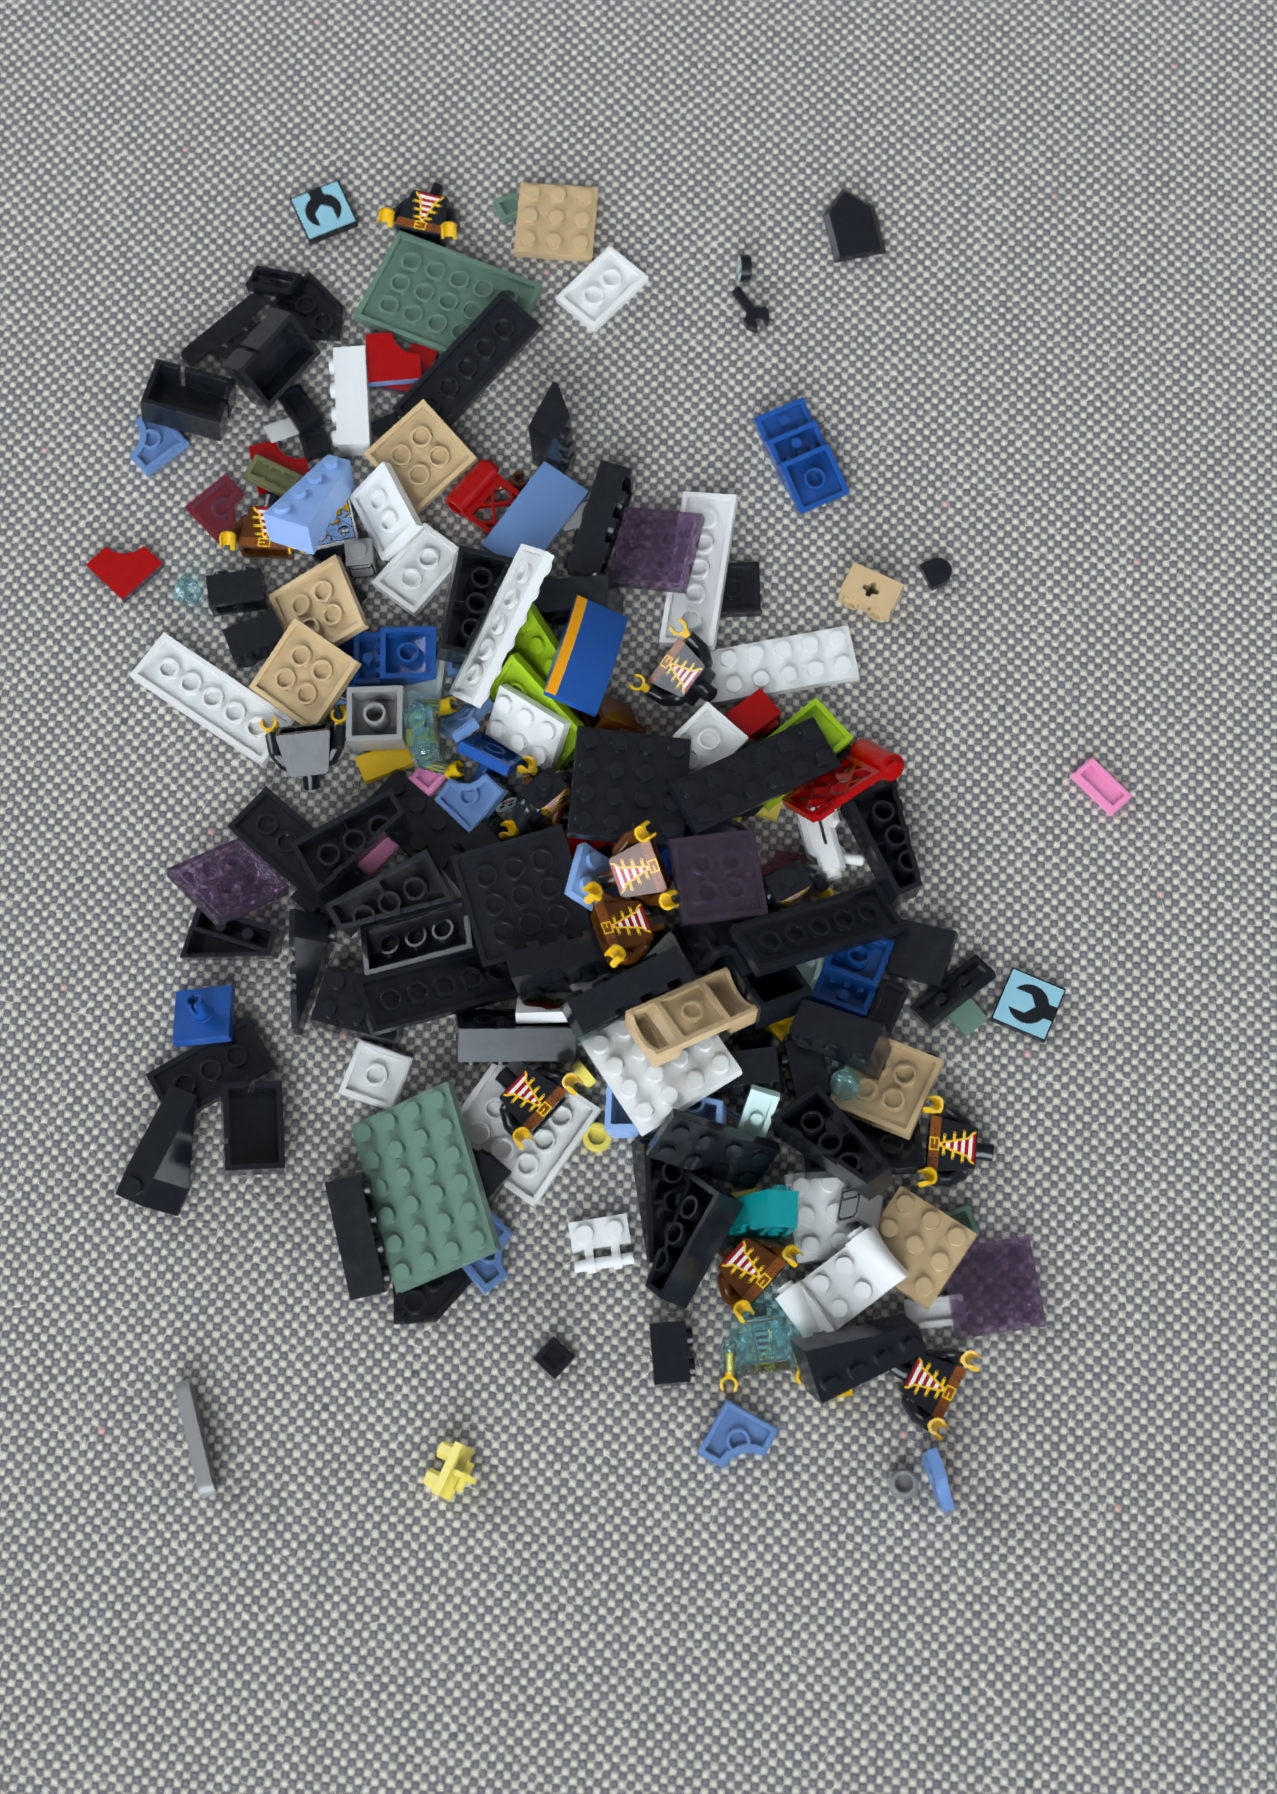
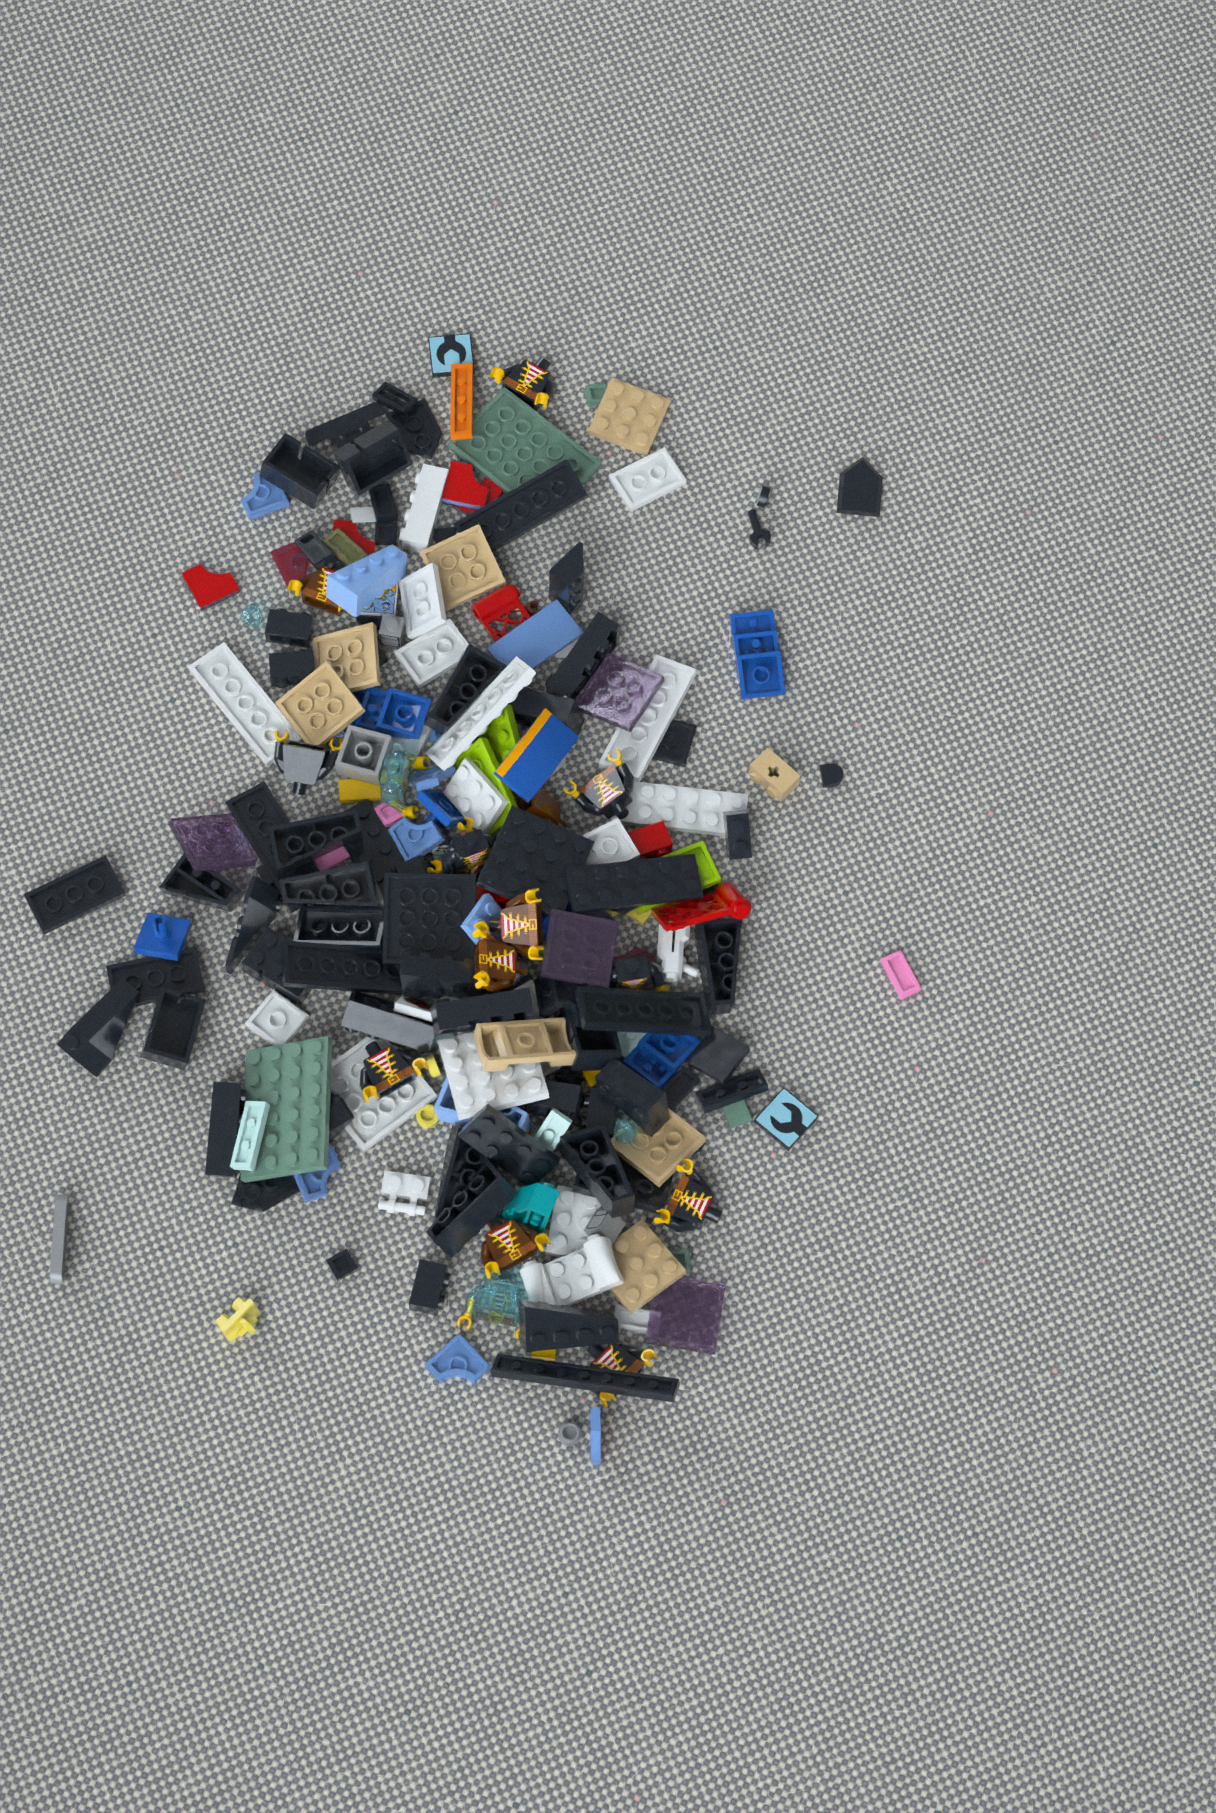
camera: 10 degrees right, 5 degrees down
none -> black plate [23,855,126,935]
none -> light aqua plate [230,1101,270,1171]
none -> black tile [294,530,335,570]
none -> orange plate [450,363,474,440]
none -> black tile [490,1353,680,1402]
none -> black brick [723,810,752,860]

